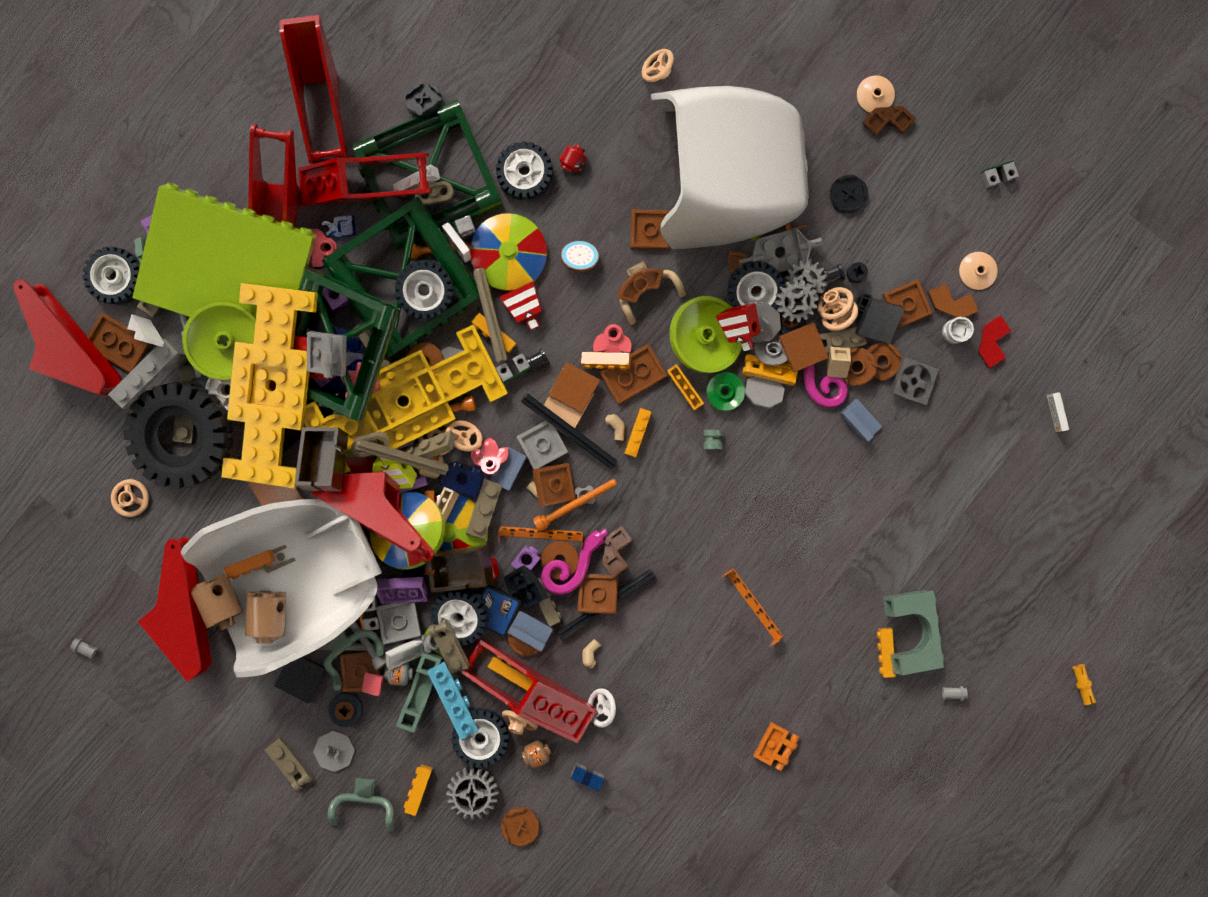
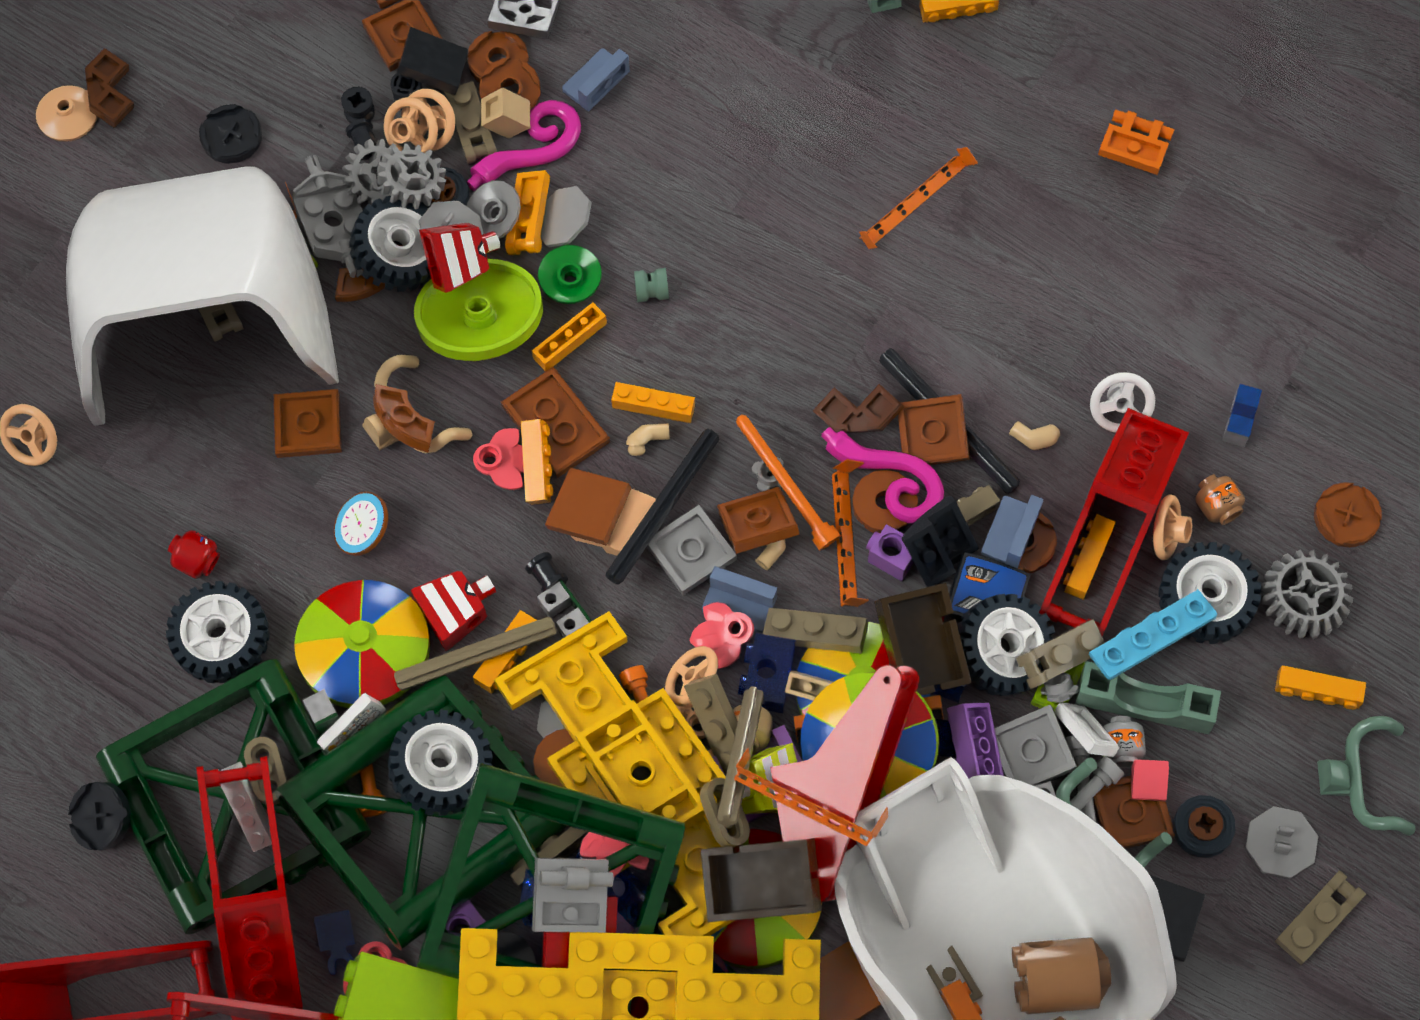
camera: 95 degrees left, 20 degrees down
dark orange tile [778,322,829,373] -> none
none -> orange piece [734,748,888,846]

